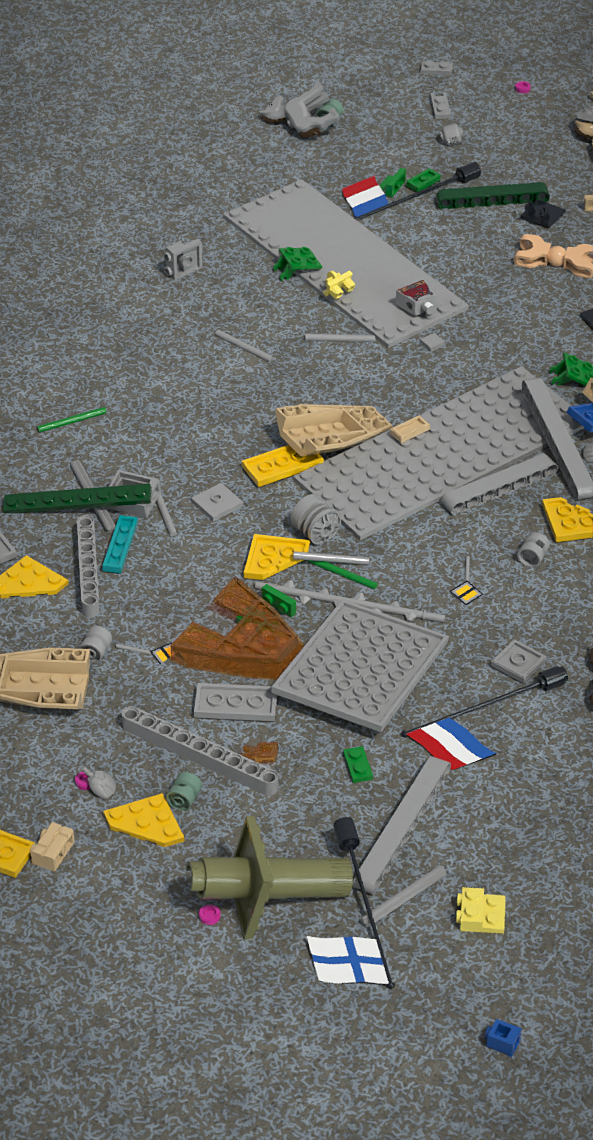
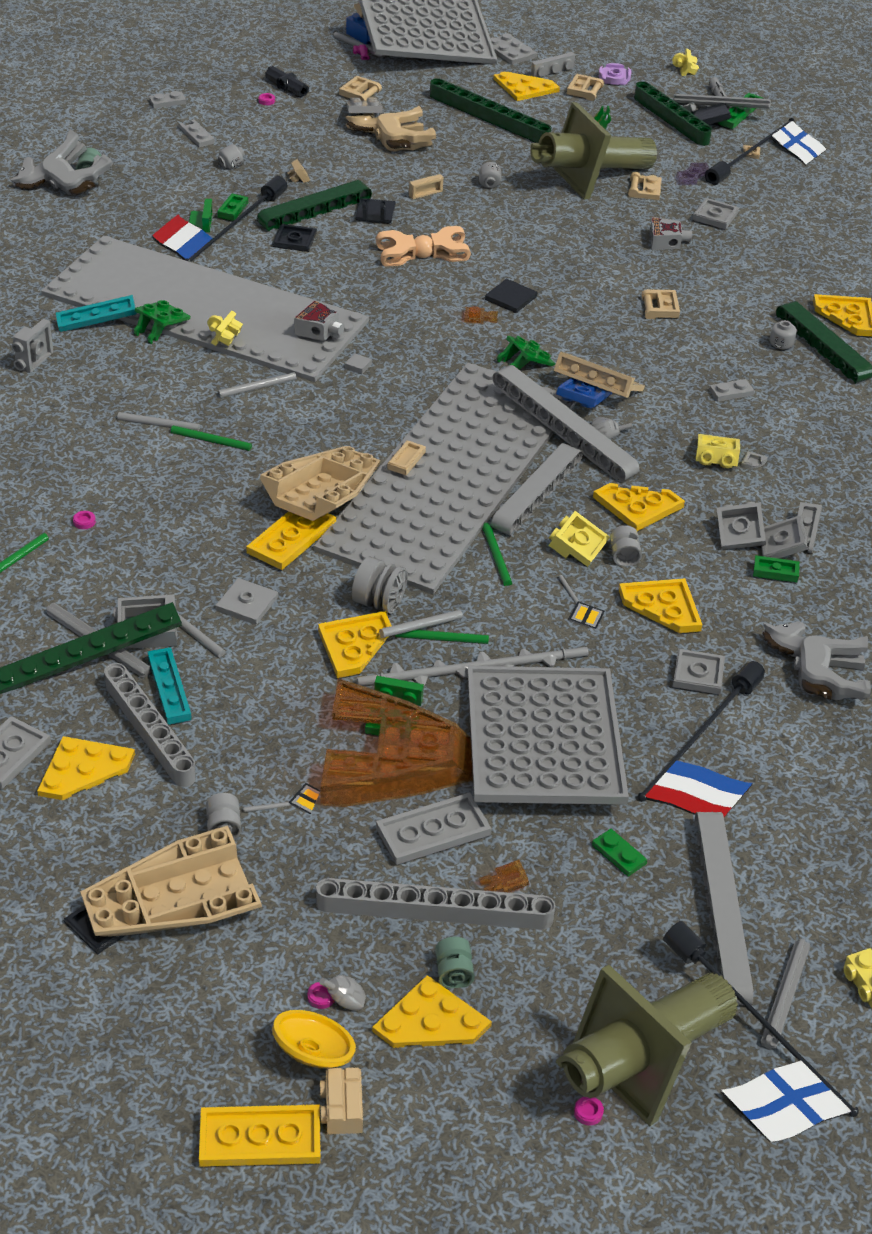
camera: 30 degrees left, 0 degrees up
none -> teal plate [56,295,137,332]
none -> dark pink tile [73,511,96,529]
none -> green bar [171,425,252,451]
none -> black piece [265,66,309,98]
none -> yellow dish [272,1010,356,1068]
none -> black tile [273,224,317,252]
none -> tan tile [288,159,310,183]
none -> clear orange plate [464,306,498,324]
none -> green bar [482,523,512,586]
none -> light yellow plate [548,511,610,567]
none -> yellow plate [619,578,702,633]

